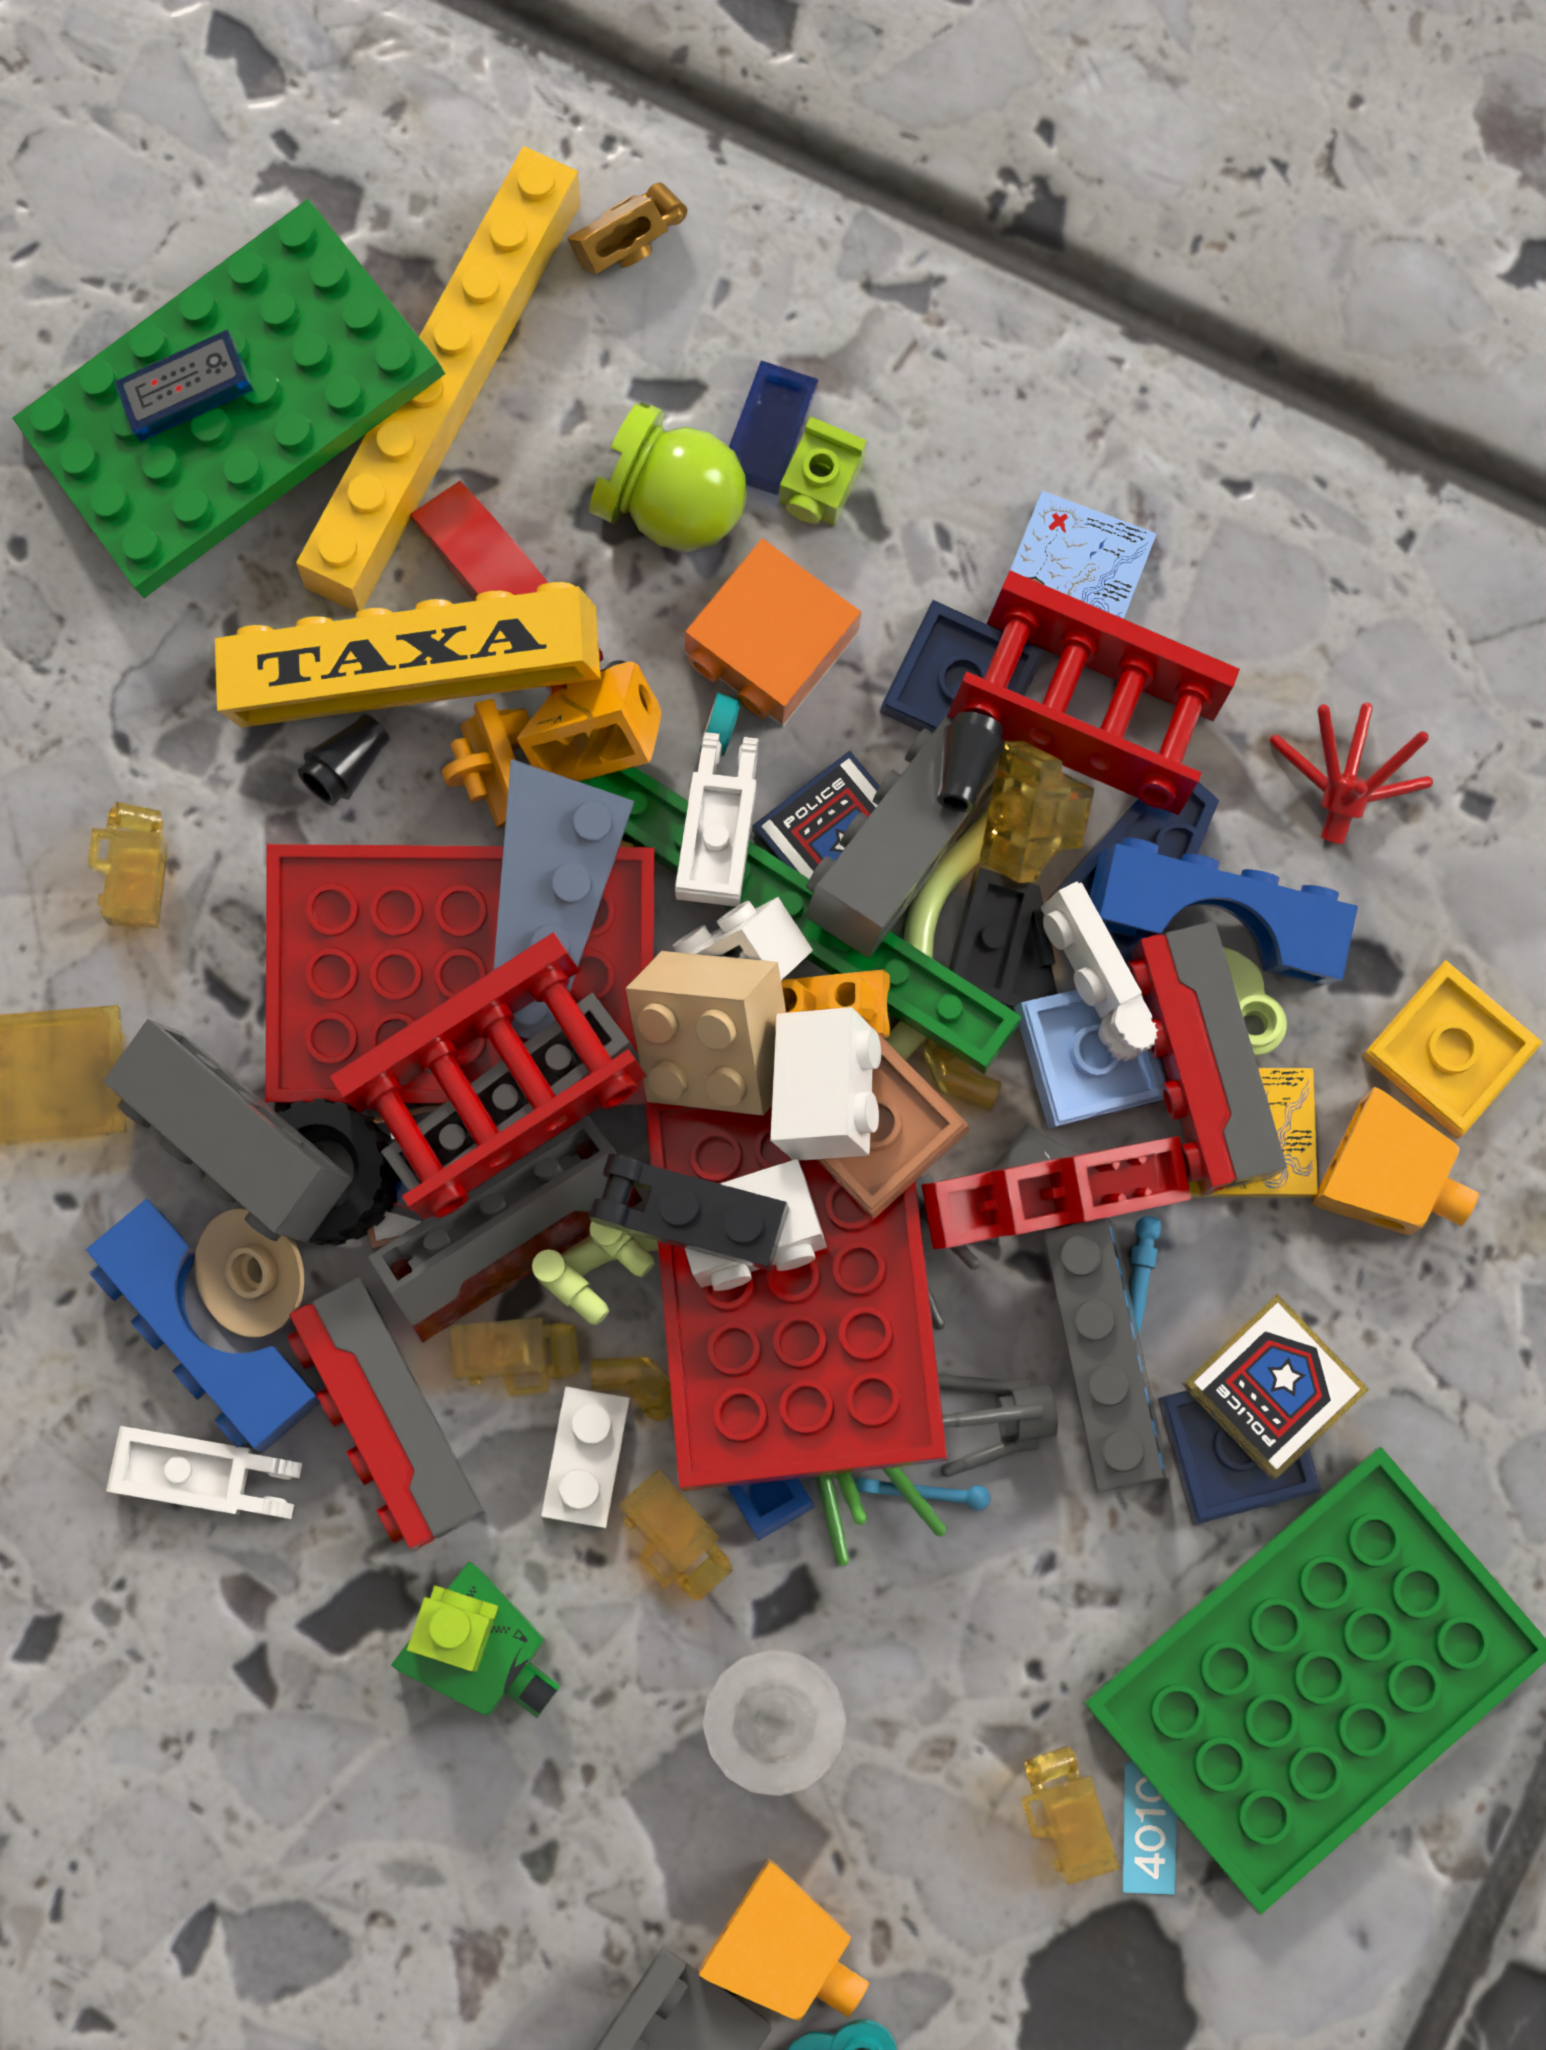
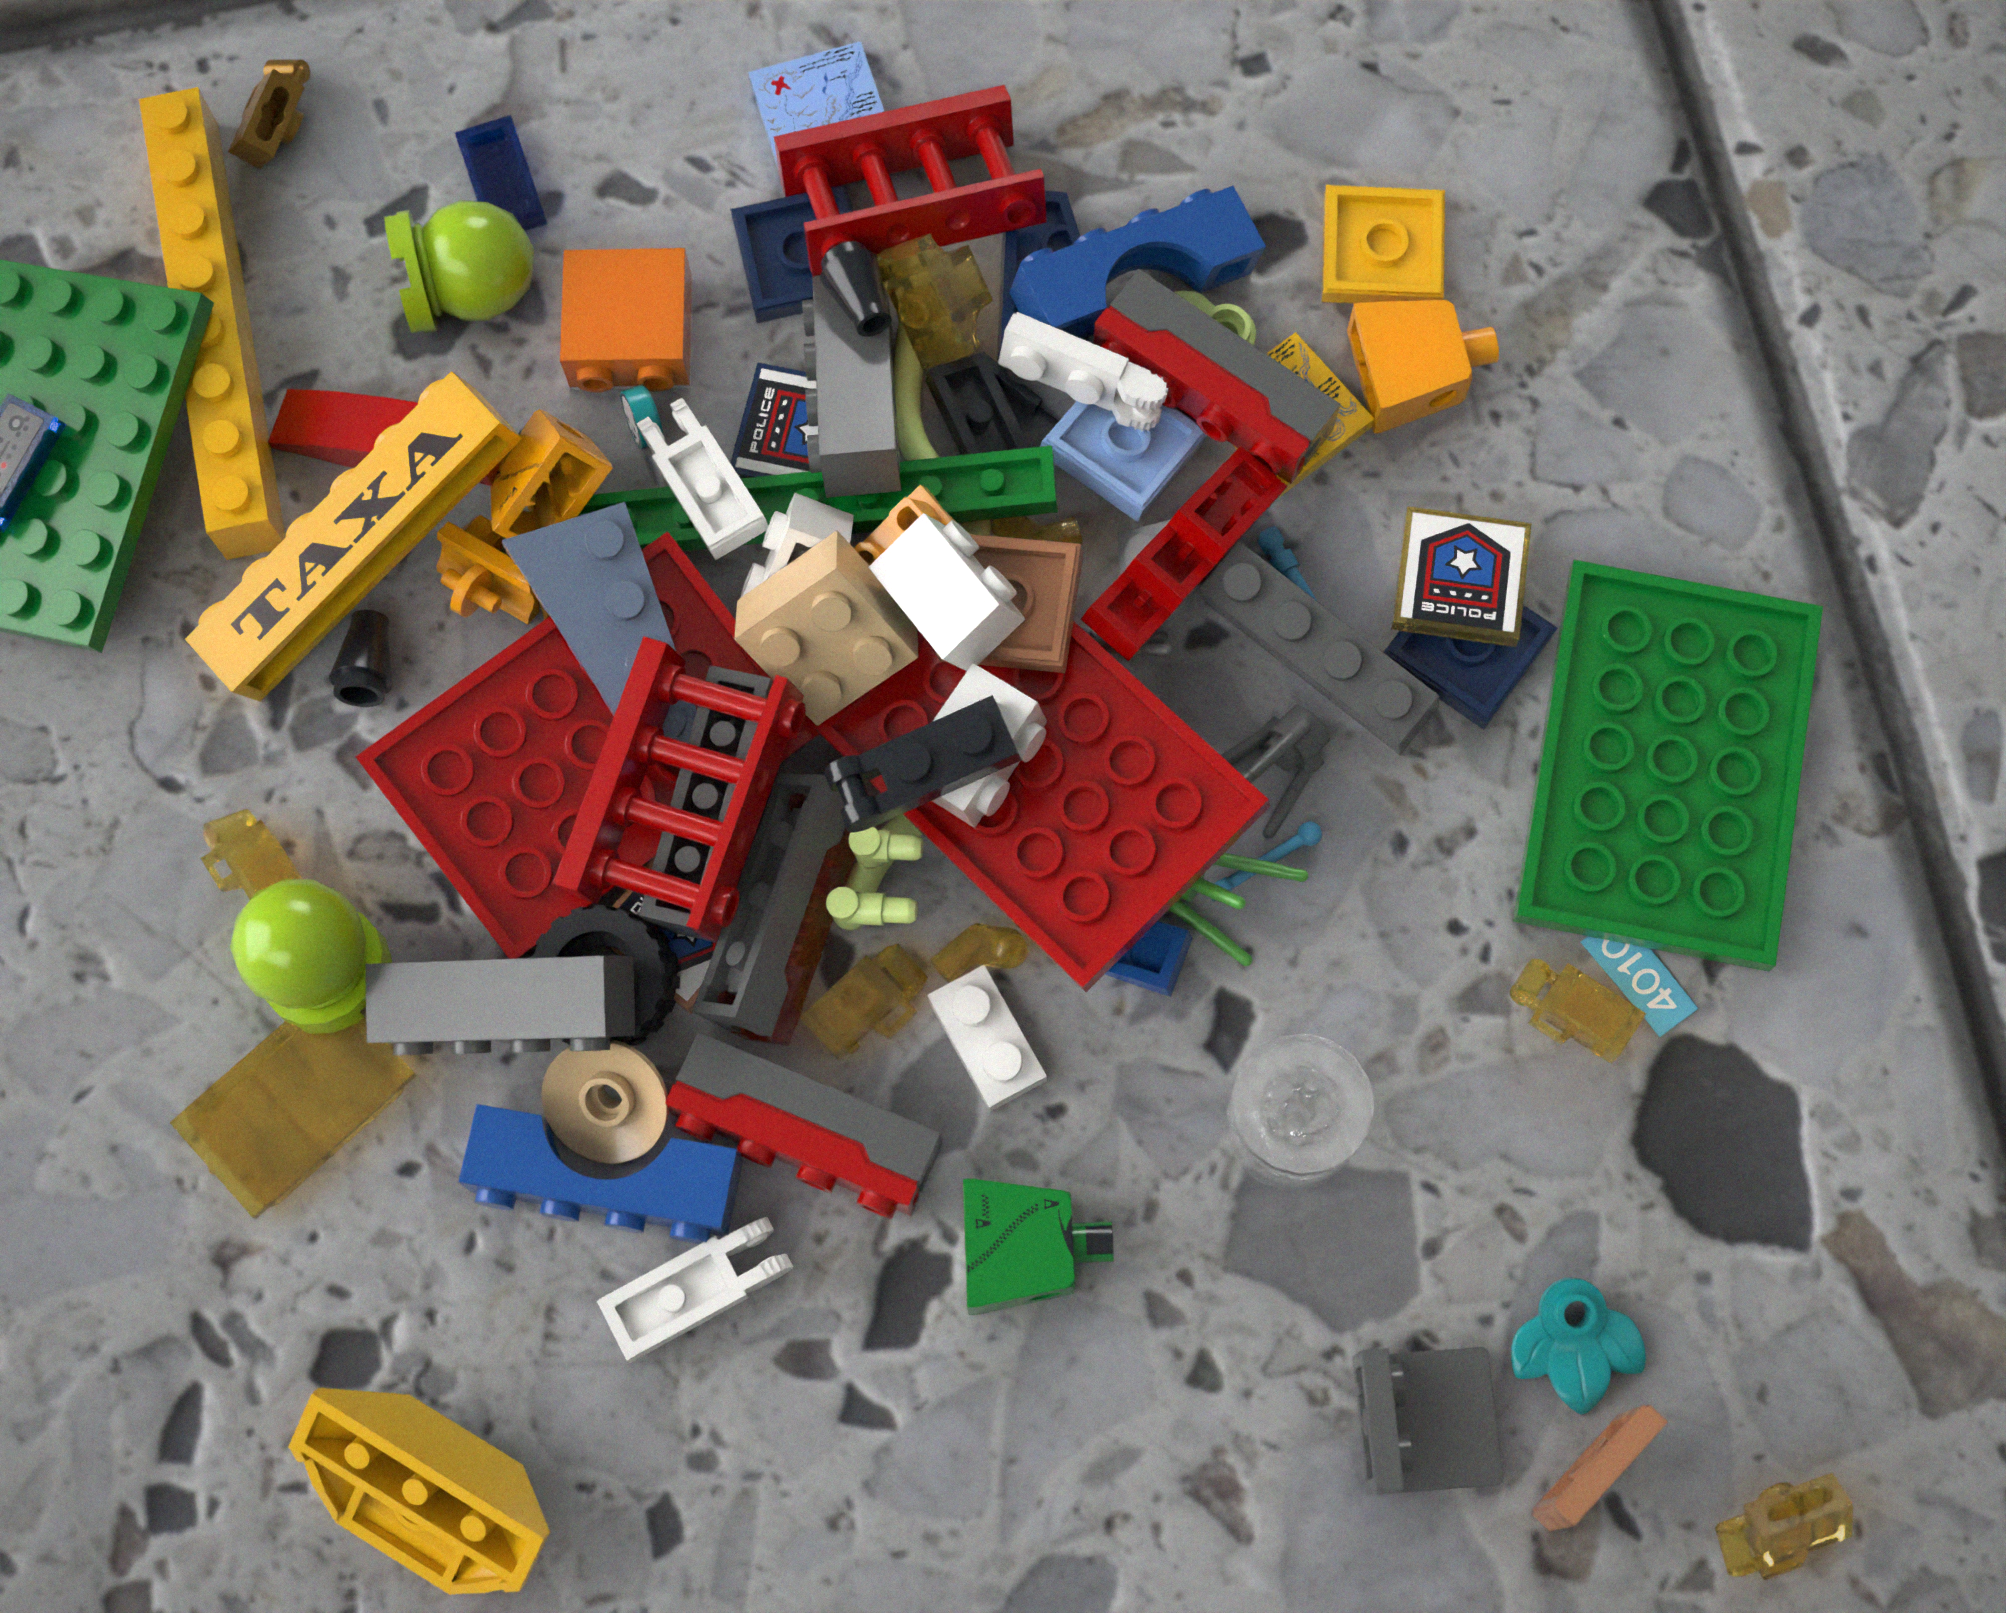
camera: 30 degrees left, 5 degrees down
lime brick [407,1585,499,1672] -> none
clear yellow piece [618,1469,733,1601] -> none
light orange torso [698,1859,870,2021] -> none
lime brick [779,416,867,526] -> none
red plant [1270,702,1433,844] -> none
none -> lime tile [230,879,392,1034]

